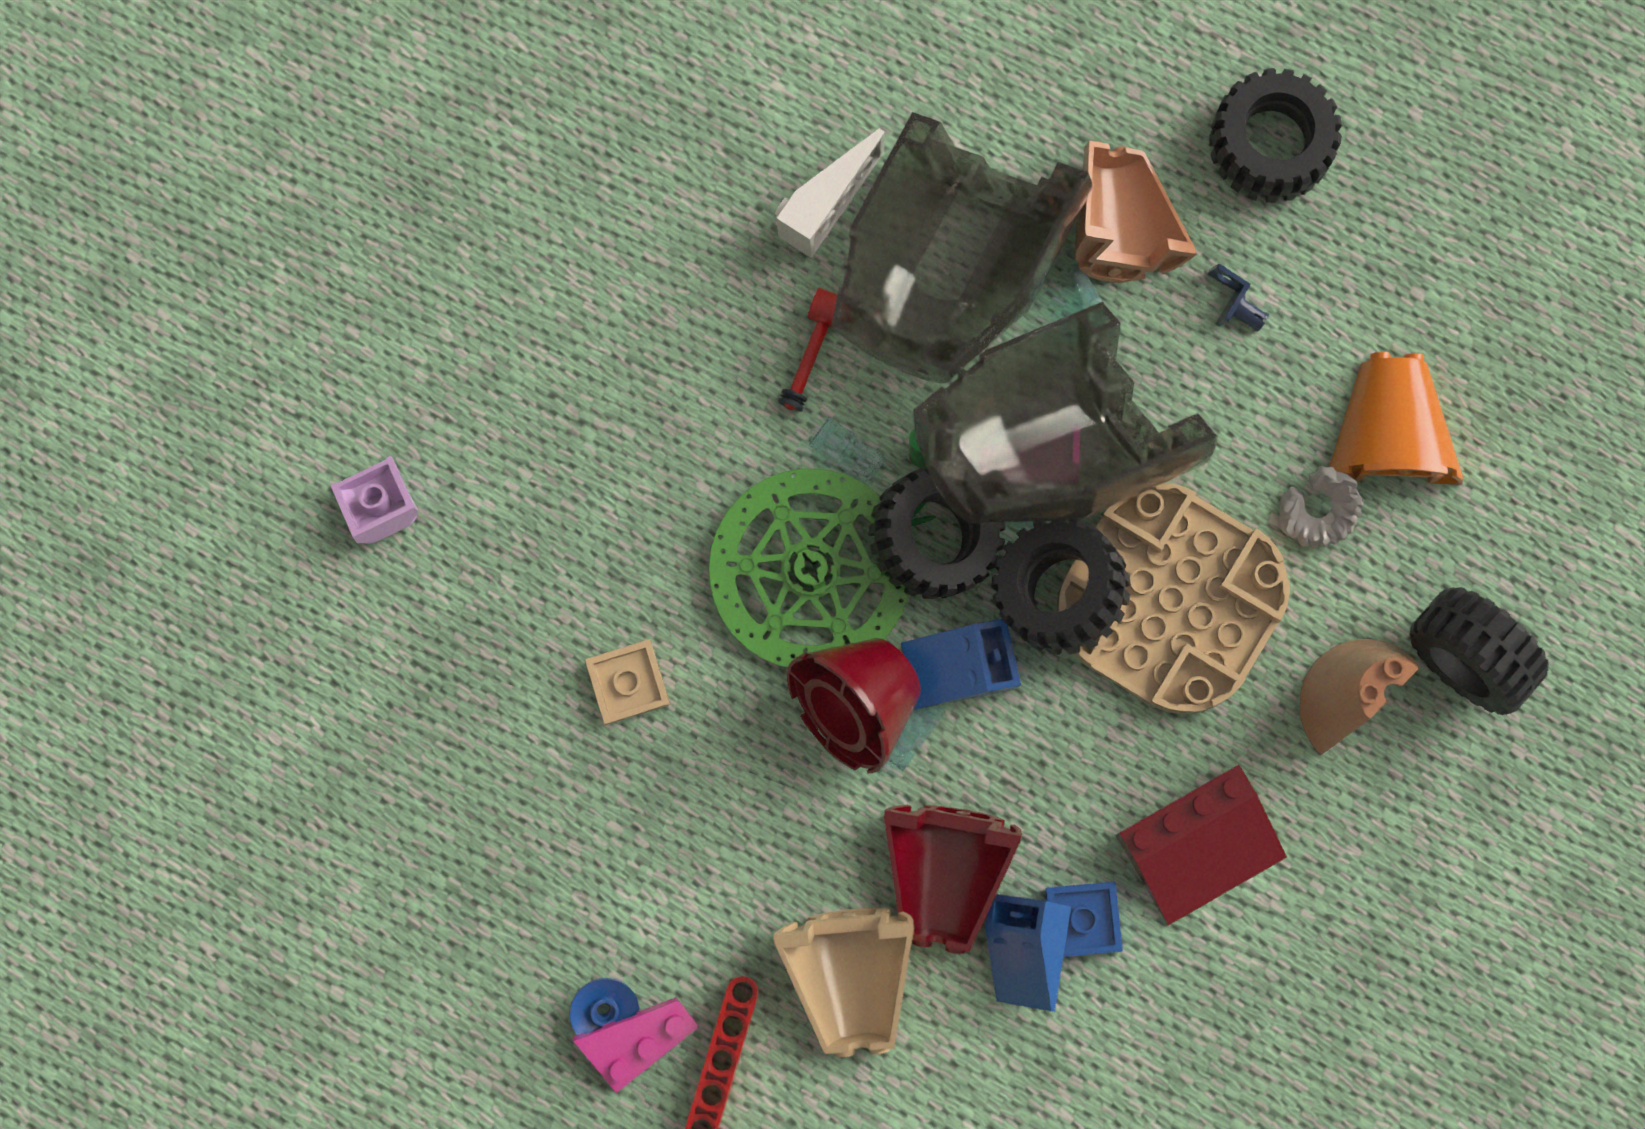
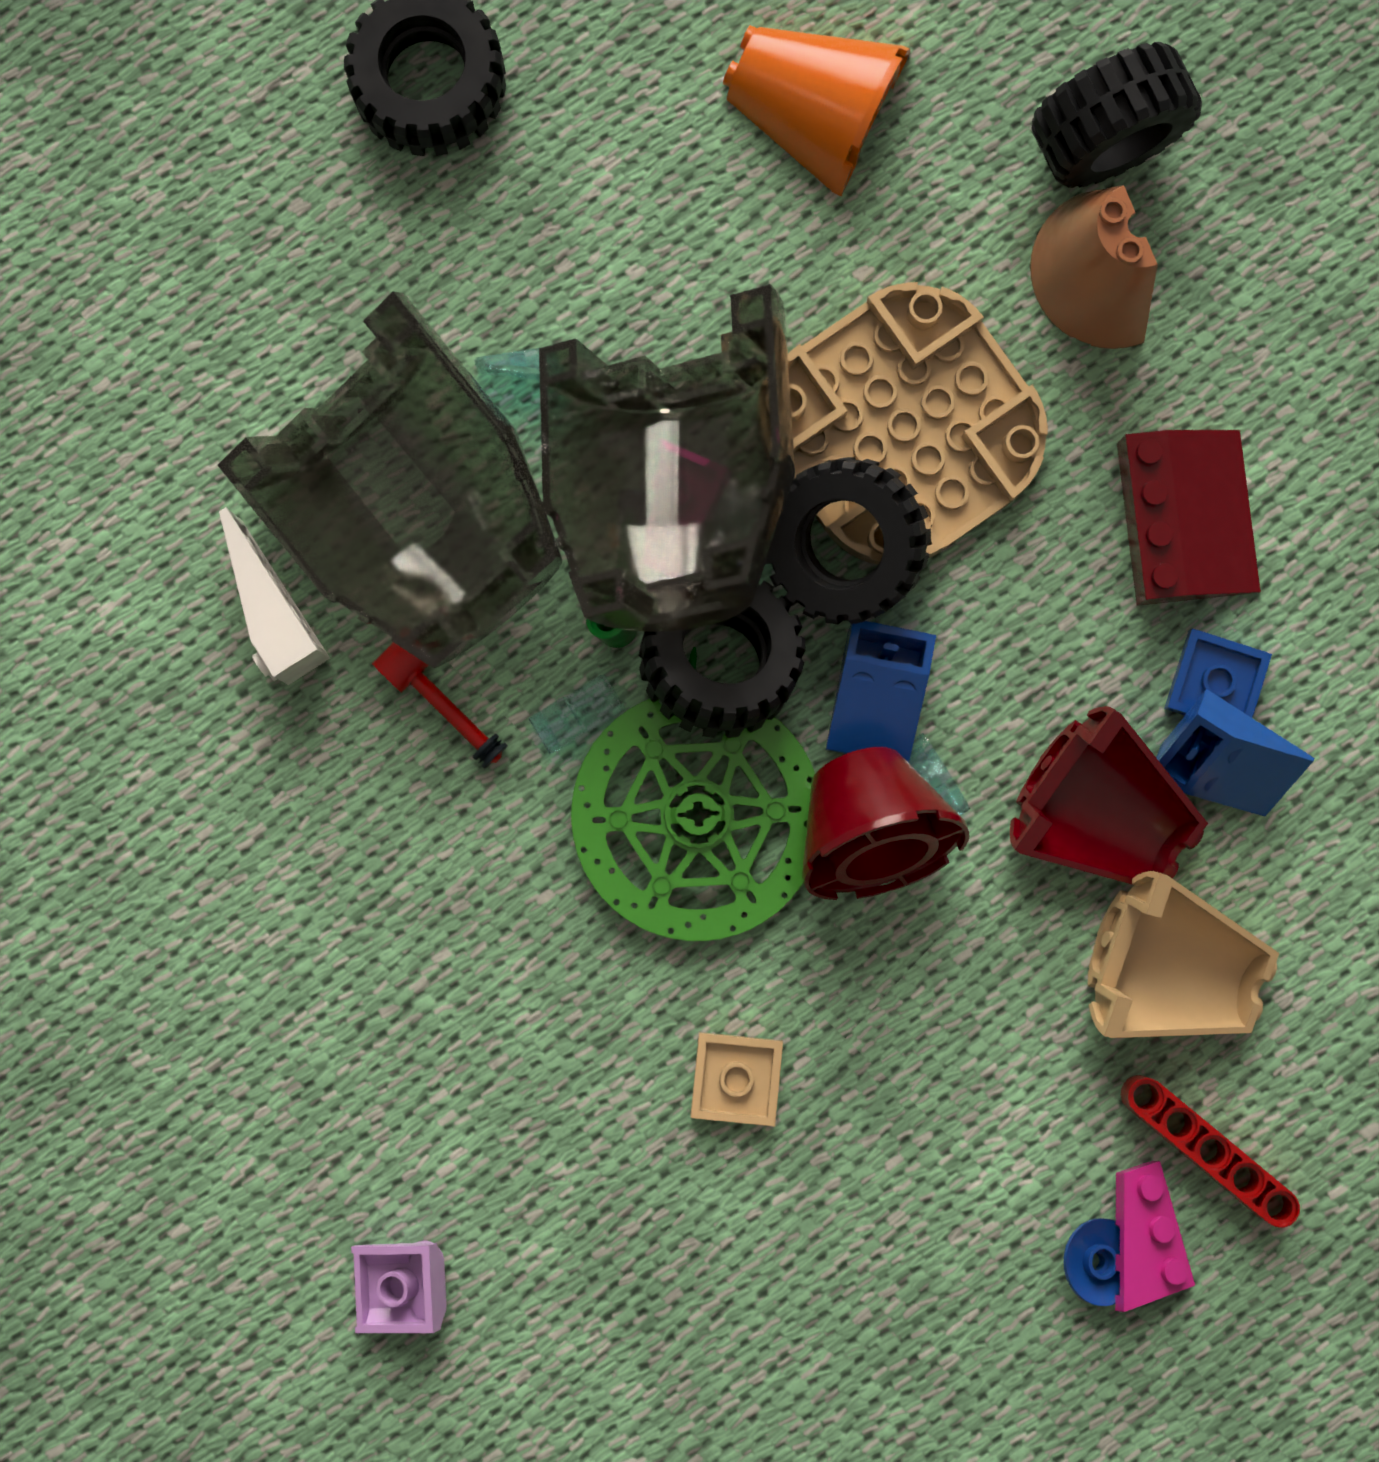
camera: 70 degrees left, 5 degrees up
nougat cone [1074,140,1197,283] -> none
dark blue bracket [1207,264,1269,332] -> none
light grey piece [1278,466,1364,548] -> none

